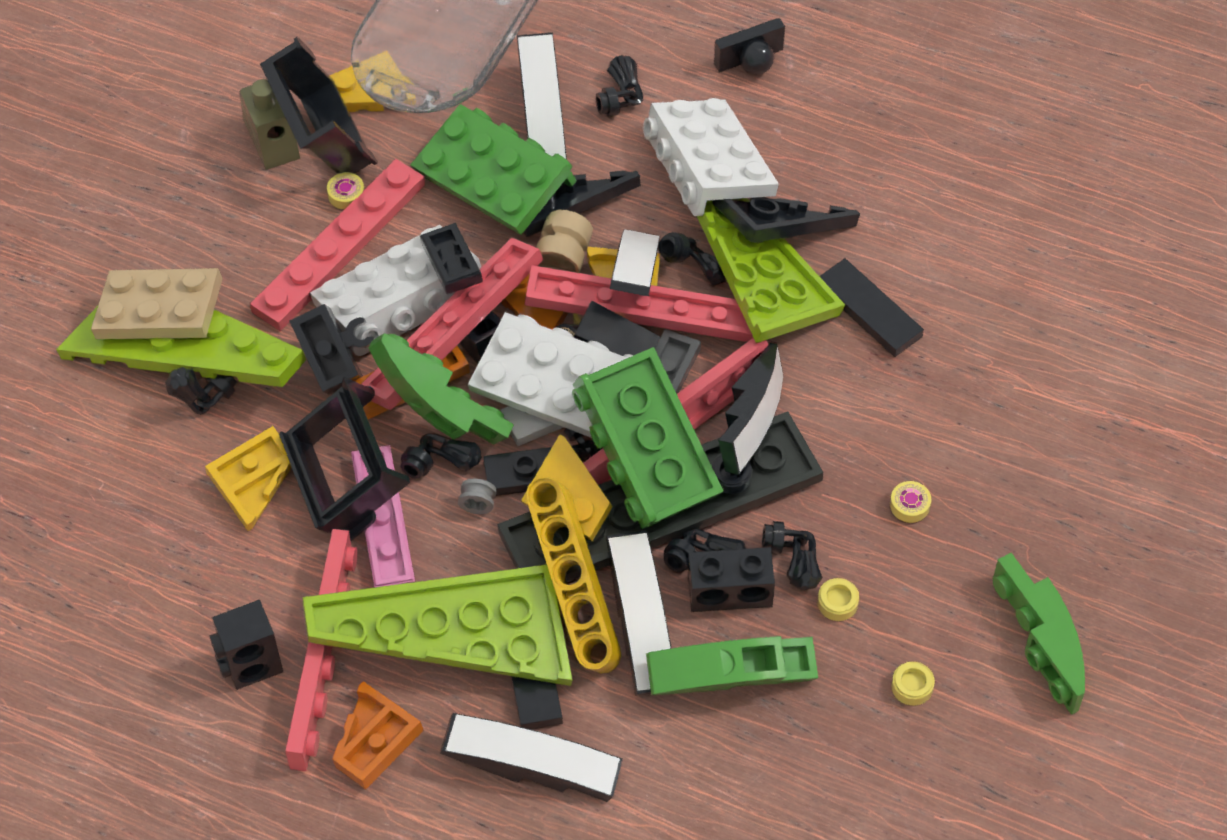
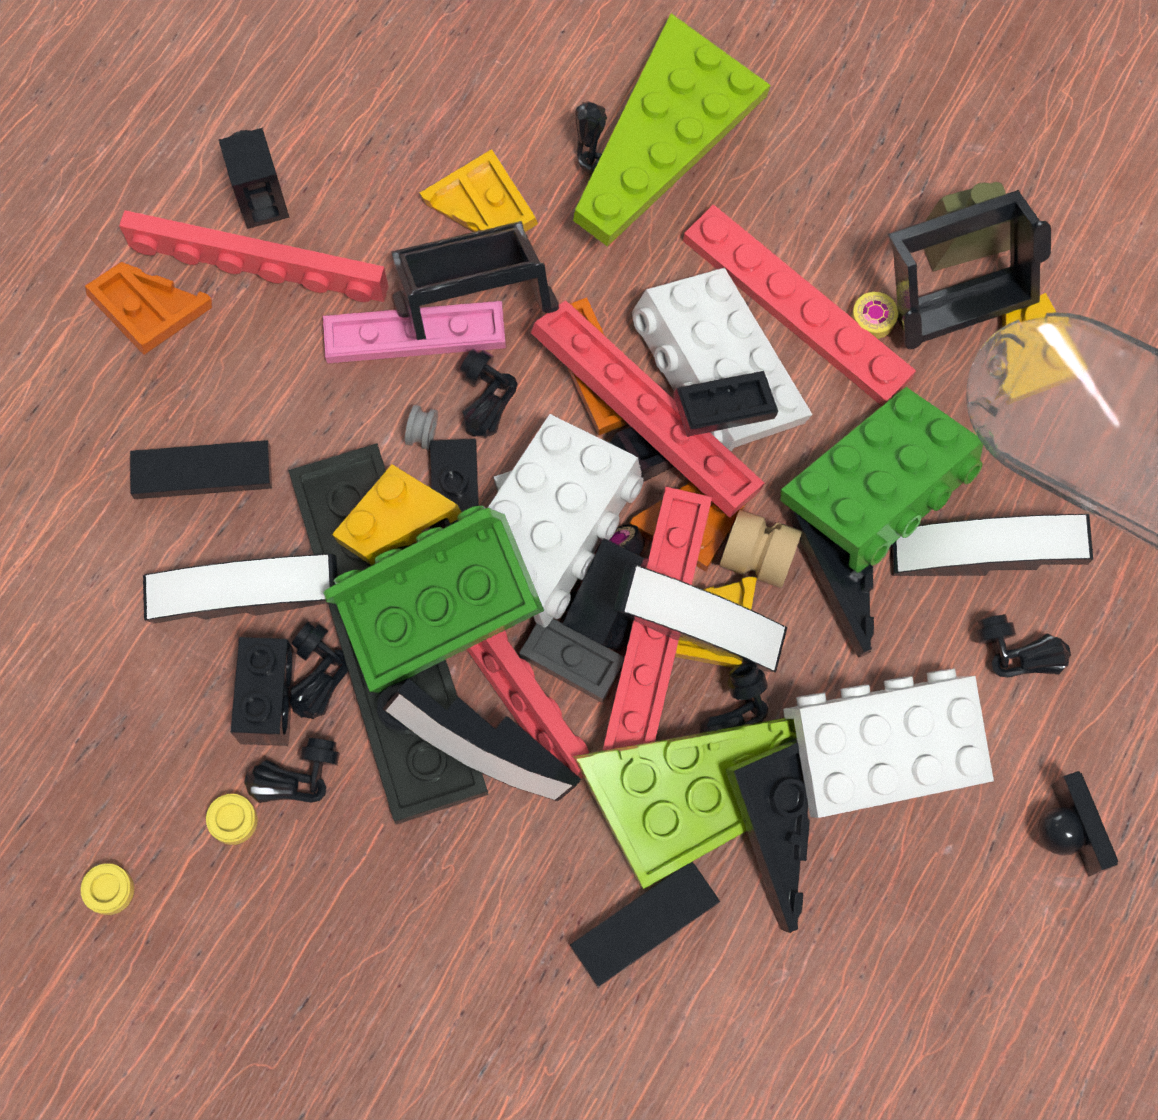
camera: 95 degrees right, 15 degrees up
tan plate [91,268,223,339] -> none
black brick [289,304,374,394] -> none
lime wing [303,565,573,686] -> none
bright green slope [368,333,514,445] -> none
white slope [440,713,623,802] -> none
yellow beam [526,476,621,674] -> none
bright green slope [646,636,818,695] -> none
tile [890,481,931,523] -> none
bright green slope [993,553,1085,715] -> none

